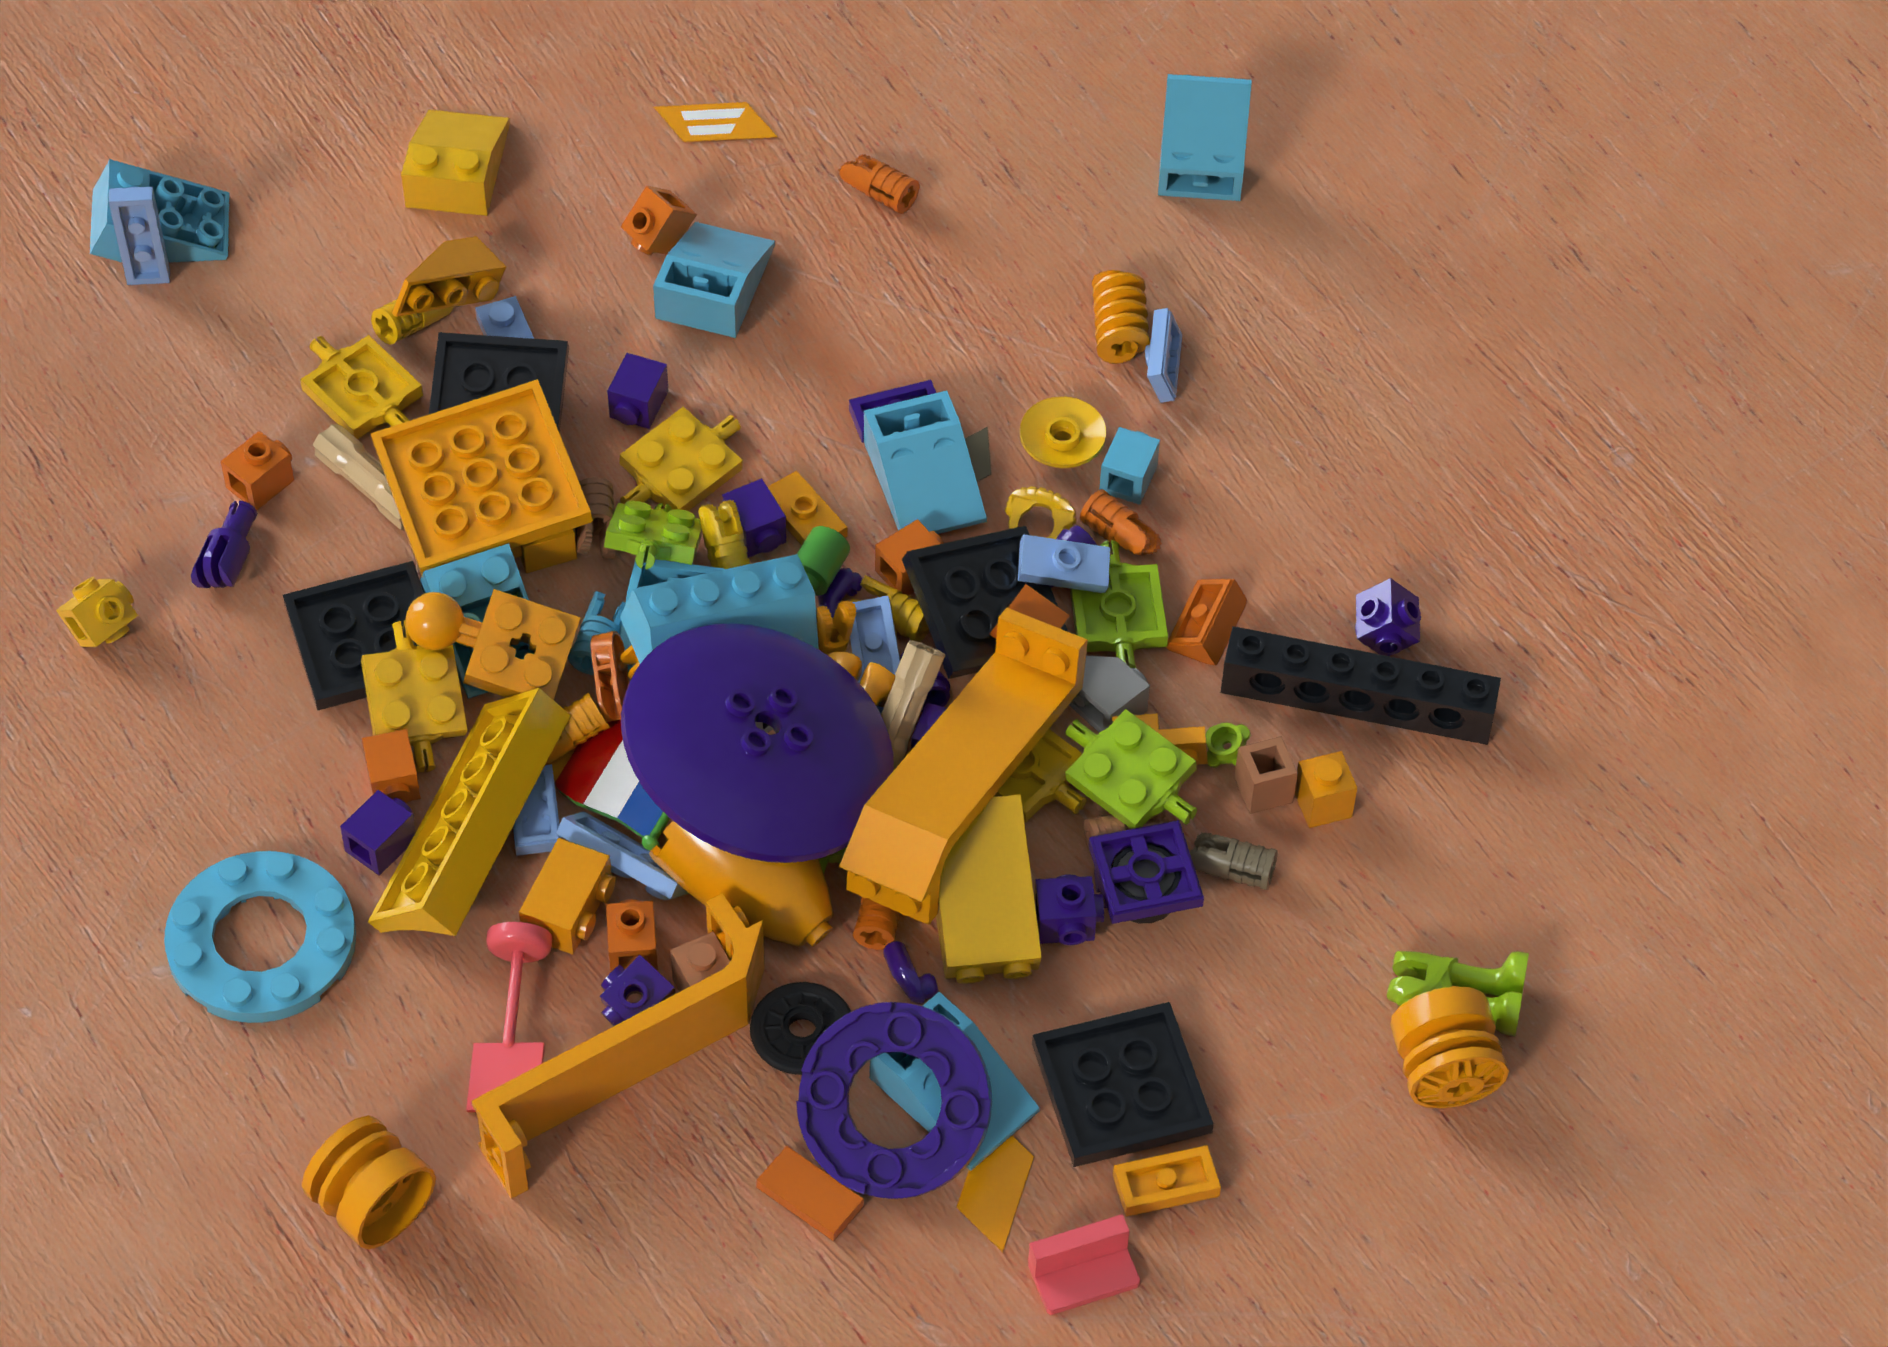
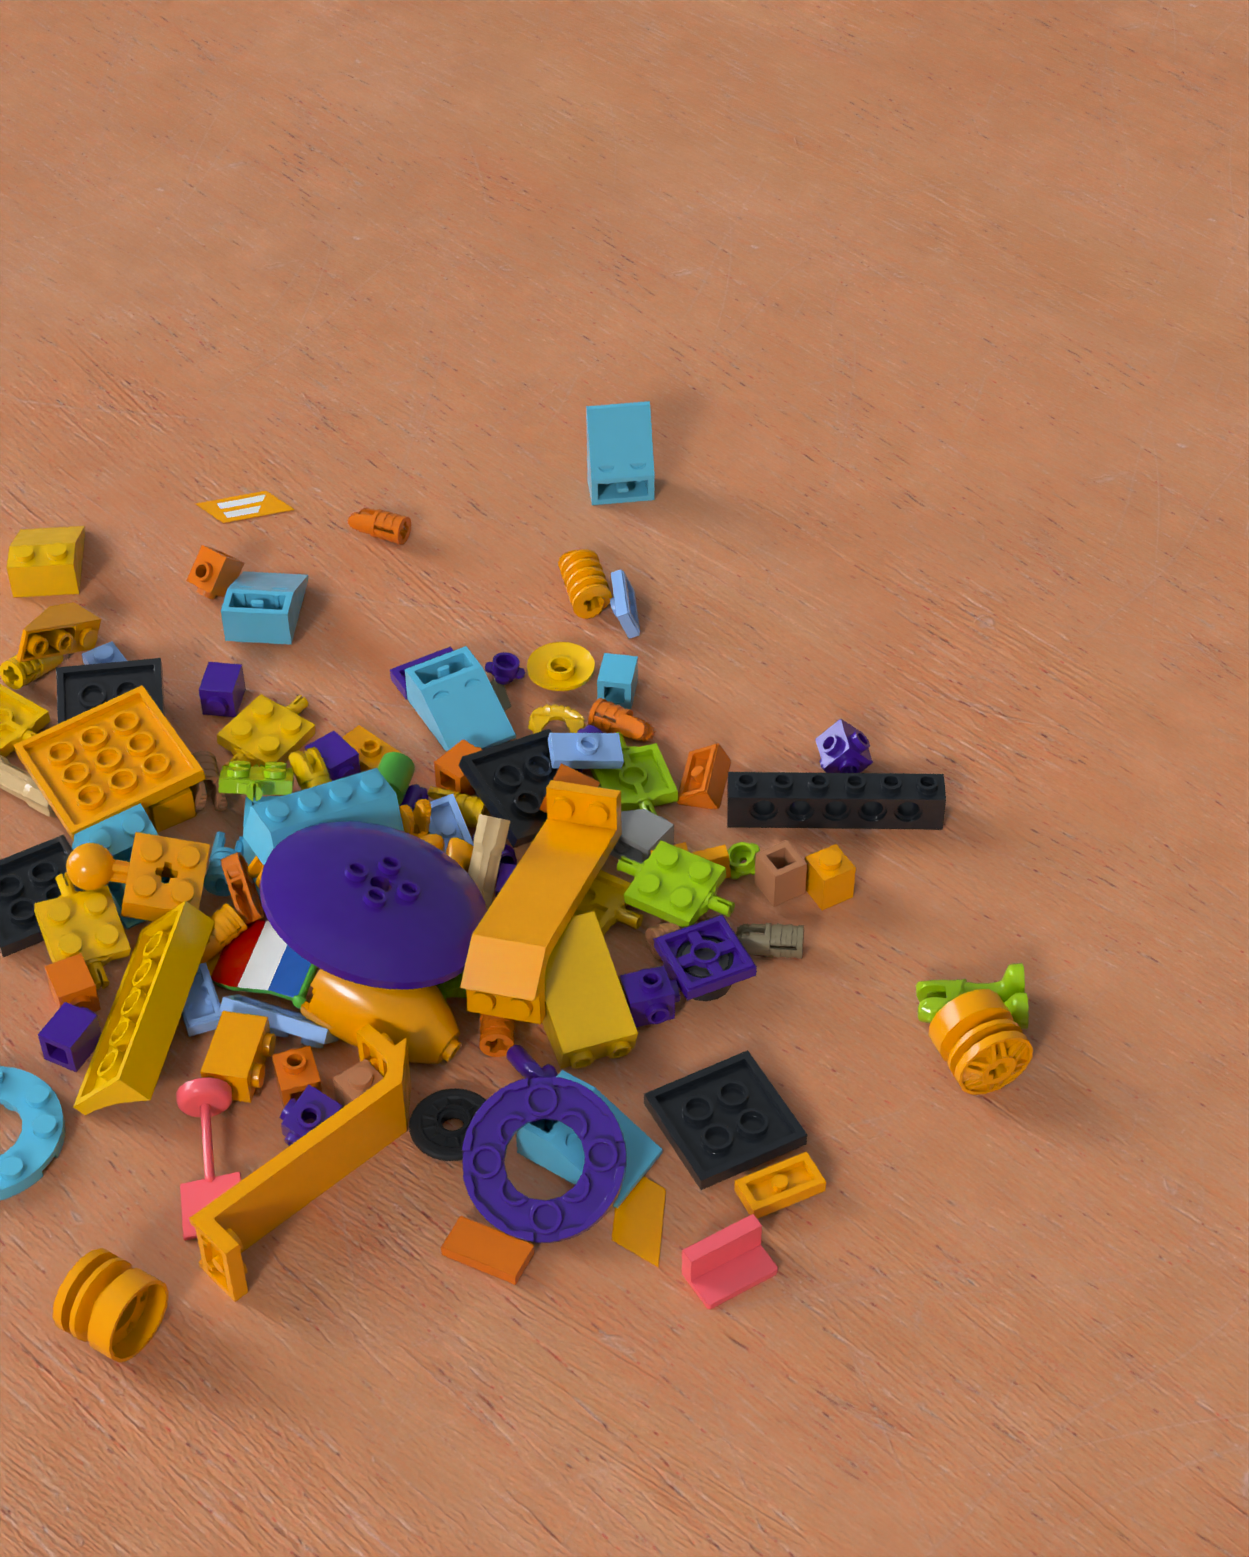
camera: 10 degrees left, 10 degrees down
none -> dark purple plate [485,652,525,685]

